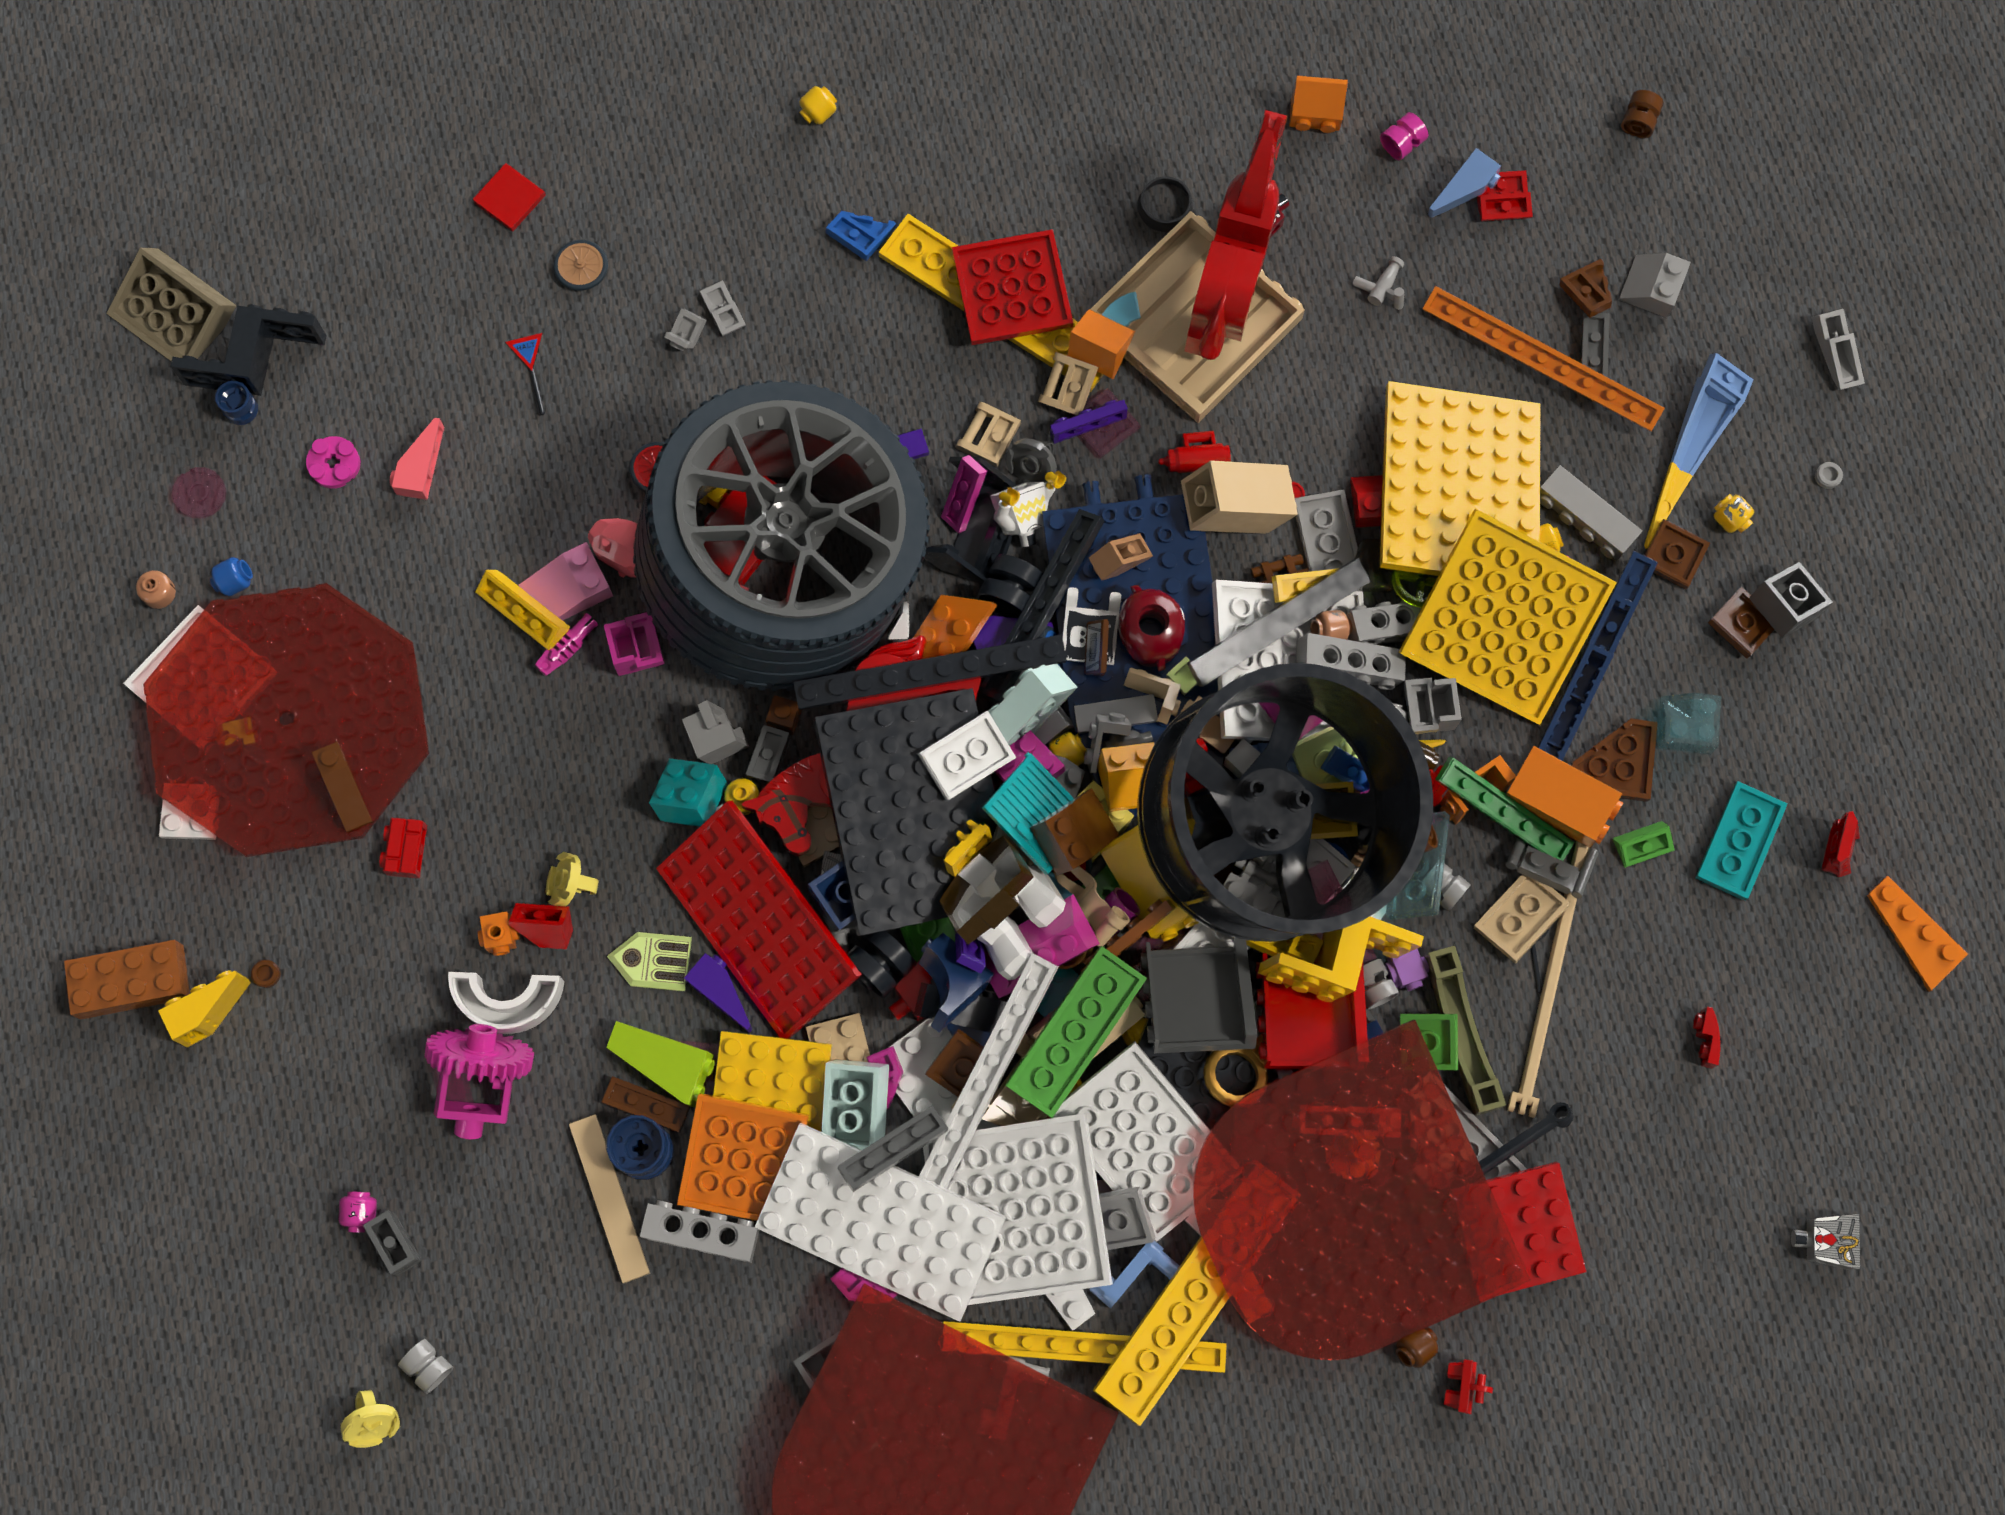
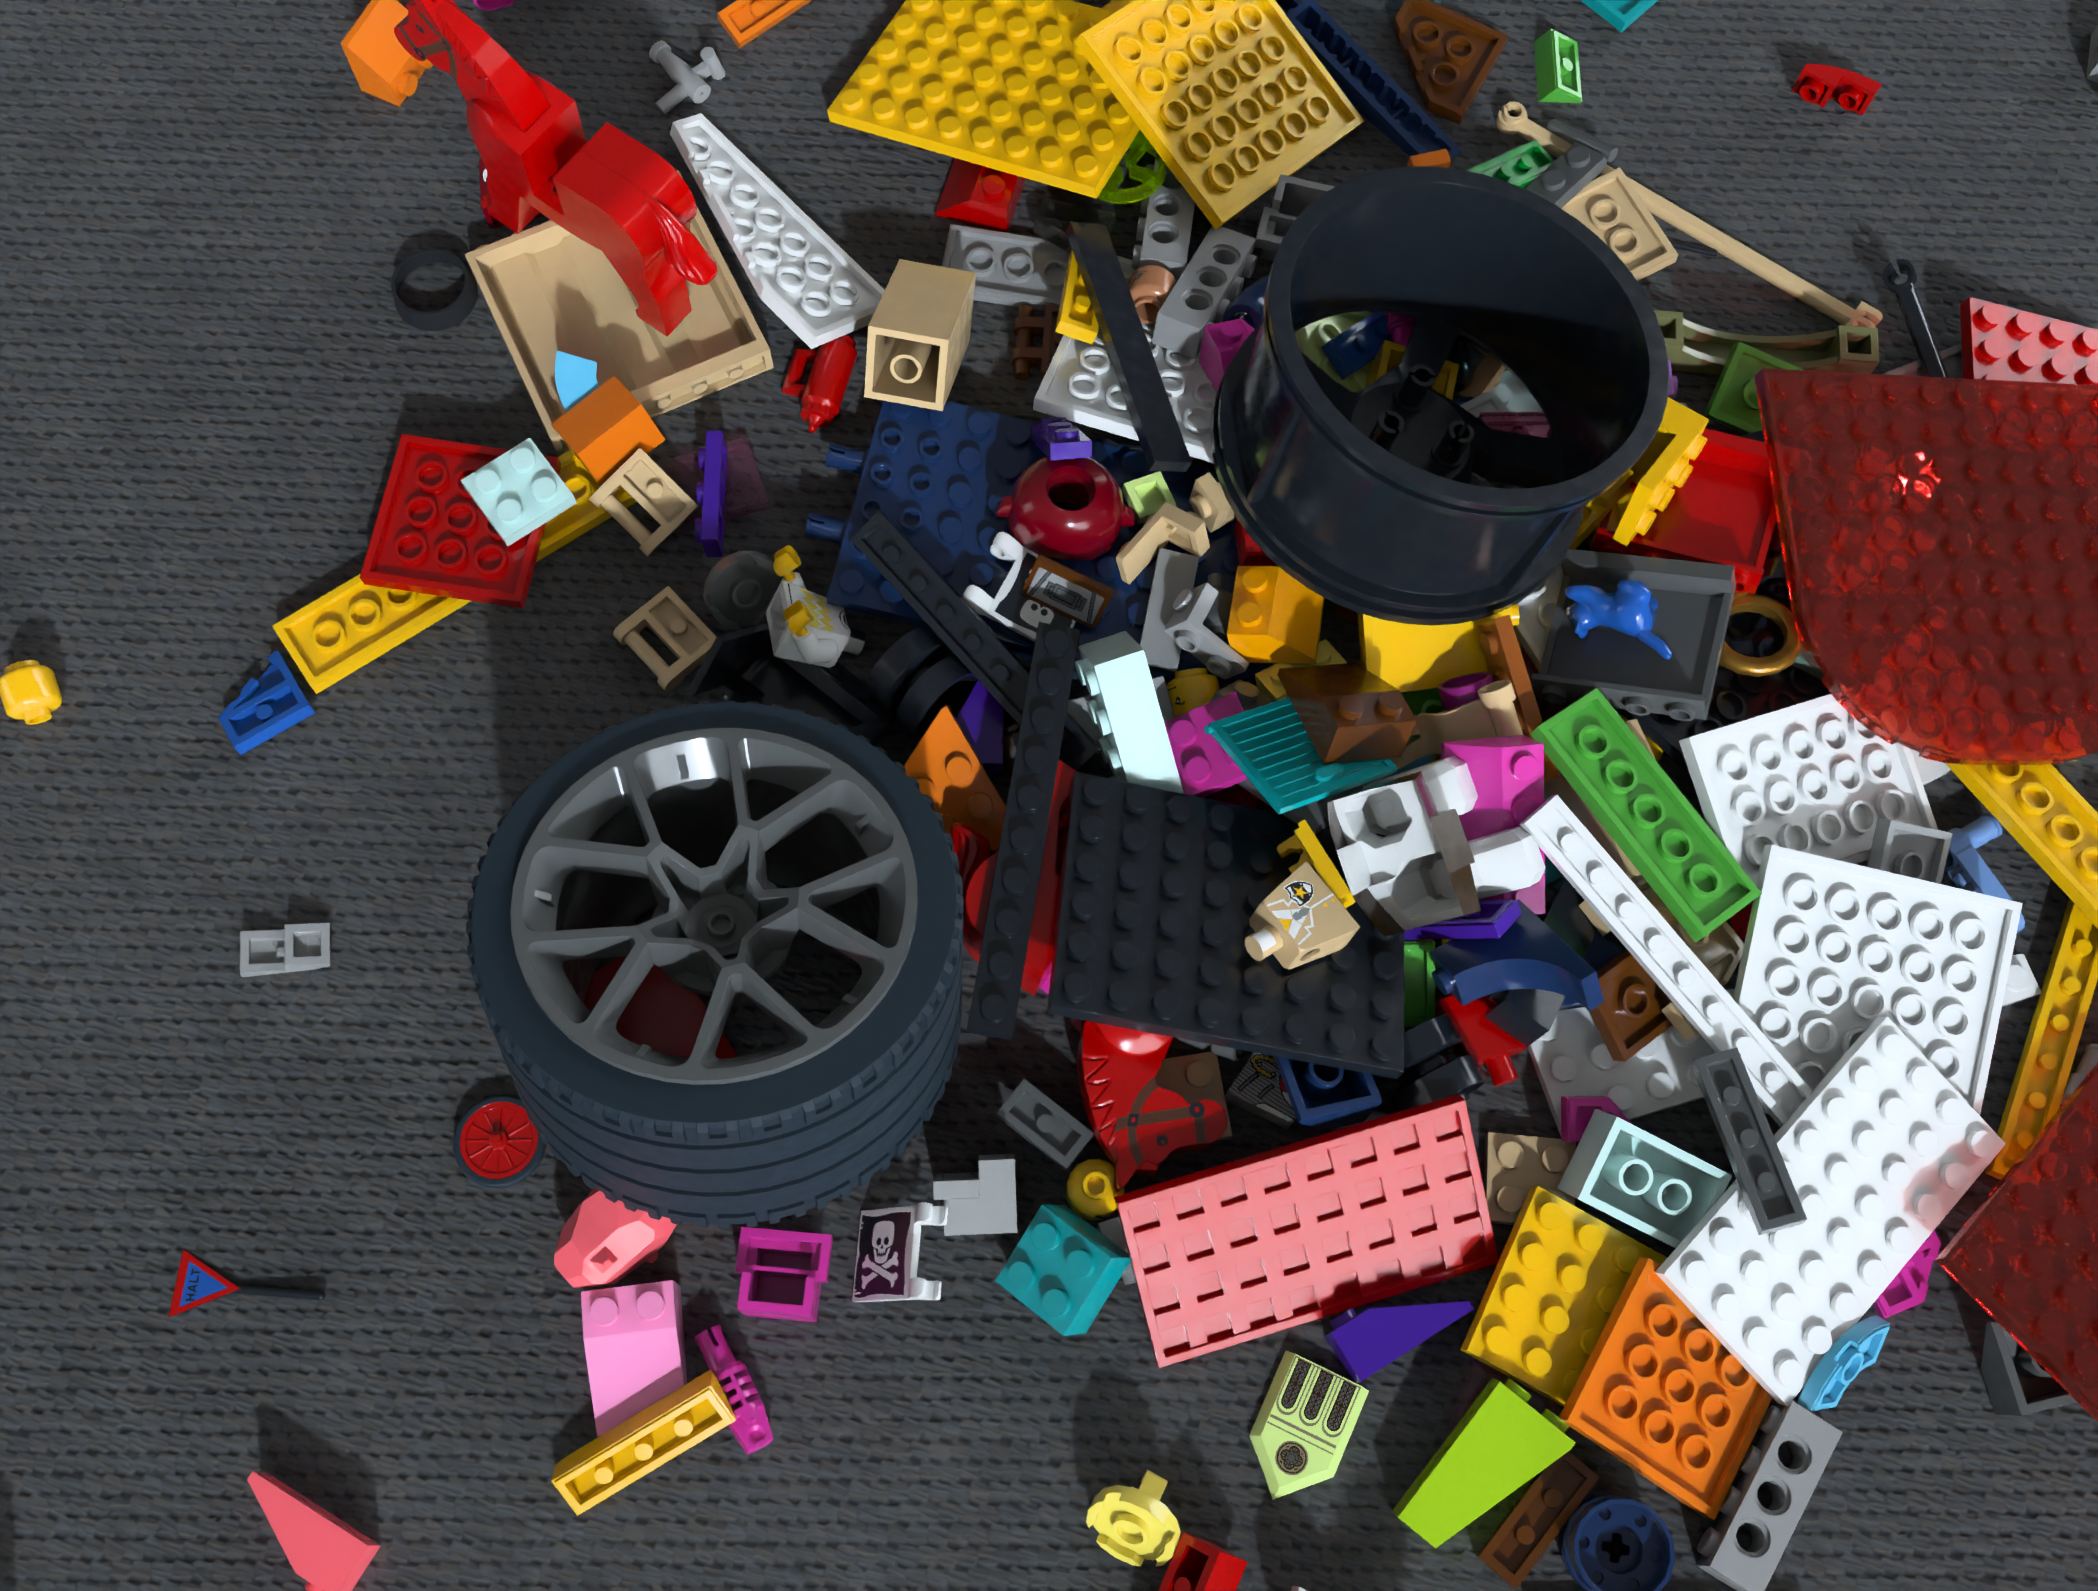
camera: 70 degrees left, 5 degrees down
medium nougat wheel [554,240,608,291] -> none
light grey bracket [664,309,707,351] -> none
reddish brown brick [766,695,802,735] -> none
white tile [918,711,1016,801] -> none
dark pink plate [941,455,987,533] -> none
medium nougat slope [1089,533,1153,580] -> none
orange brick [1506,746,1623,848] -> none
none -> light aqua plate [461,438,577,546]
none -> white wing [670,113,885,349]
none -> flag [852,1202,948,1302]
none -> dark purple plate [1031,416,1092,460]
none -> tan torso [1245,861,1360,969]
none -> blue animal [1565,579,1672,660]
none -> medium azure tile [1797,1315,1890,1412]

